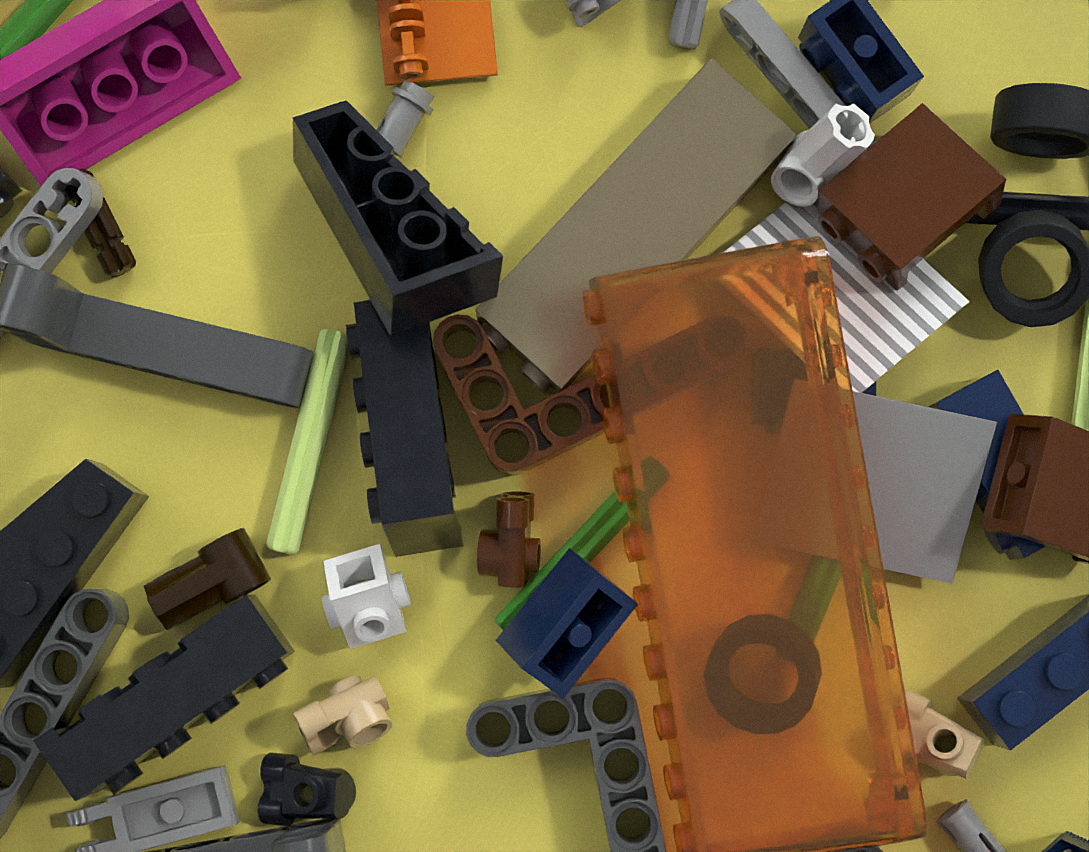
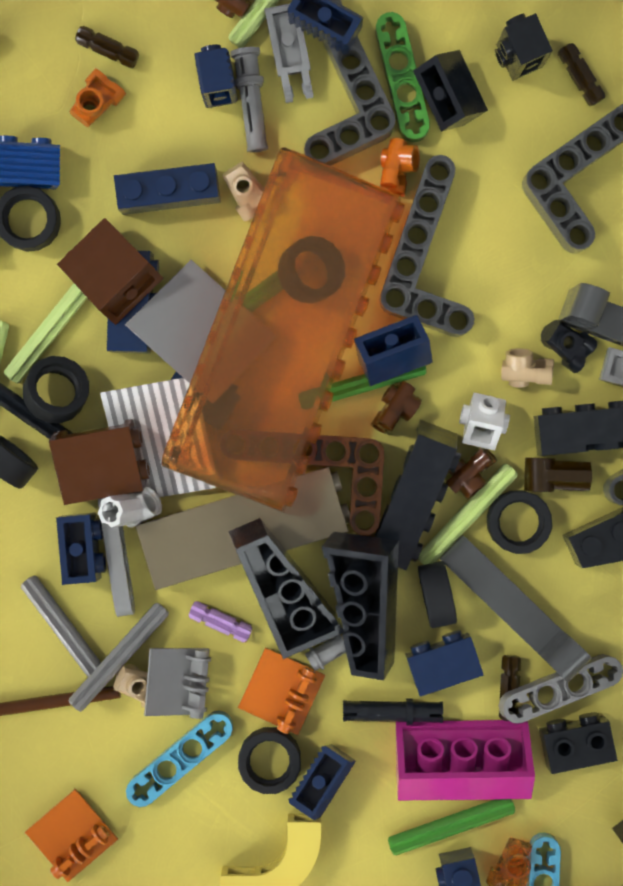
camera: 145 degrees left, 5 degrees up
none -> lavender axle [189,601,252,642]
none -> black wedge [229,518,344,659]
none -> black pin [343,698,443,725]
none -> dark blue brick [405,630,484,697]
none -> black tyre [418,561,457,628]
none -> reddish brown plate [446,448,497,499]
none -> black tyre [487,490,552,554]

